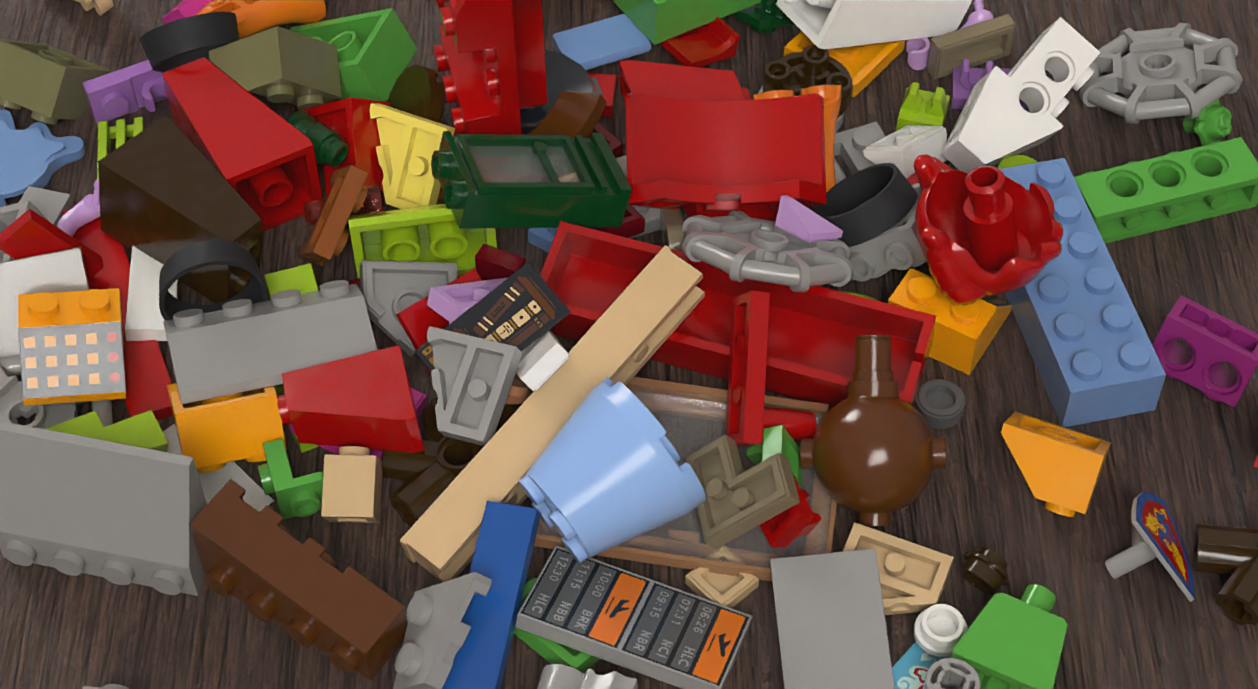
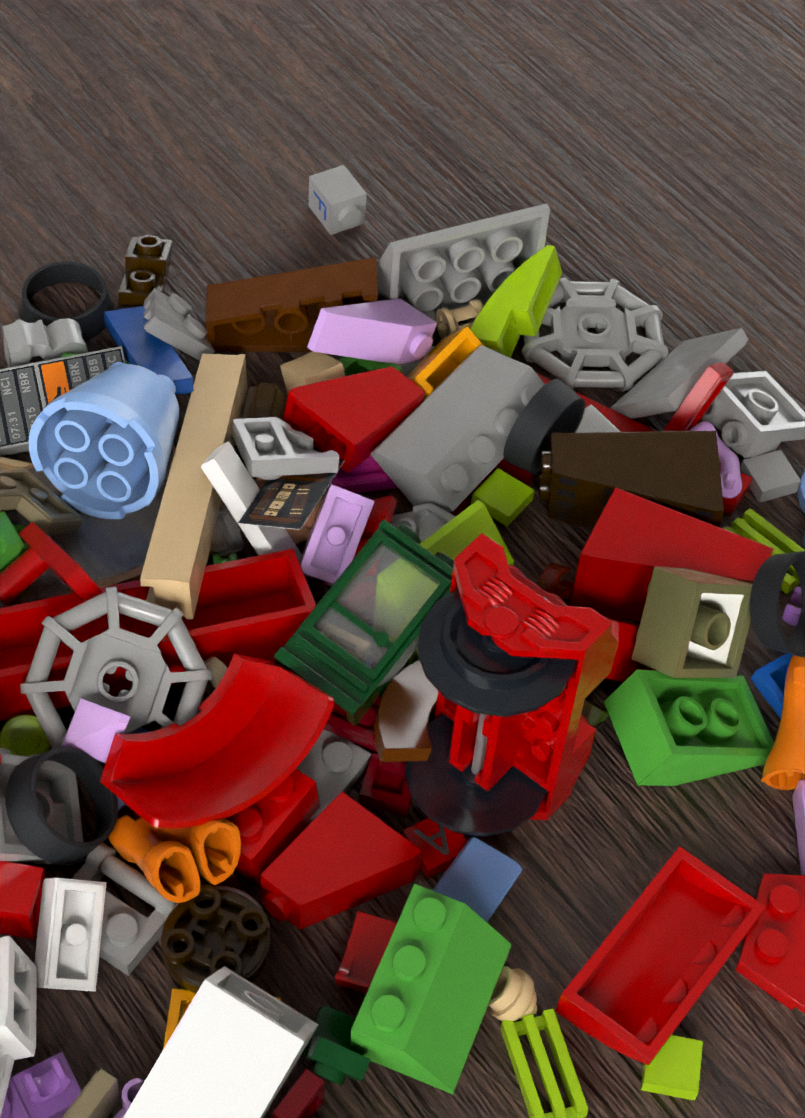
camera: 140 degrees right, 0 degrees up
slope [18,288,126,406] -> none
dark green arm [286,110,349,168] -> none
dark orange plate [297,165,368,267] -> none
lime tile [896,82,950,130] -> none
none -> lavender slope [307,298,437,364]

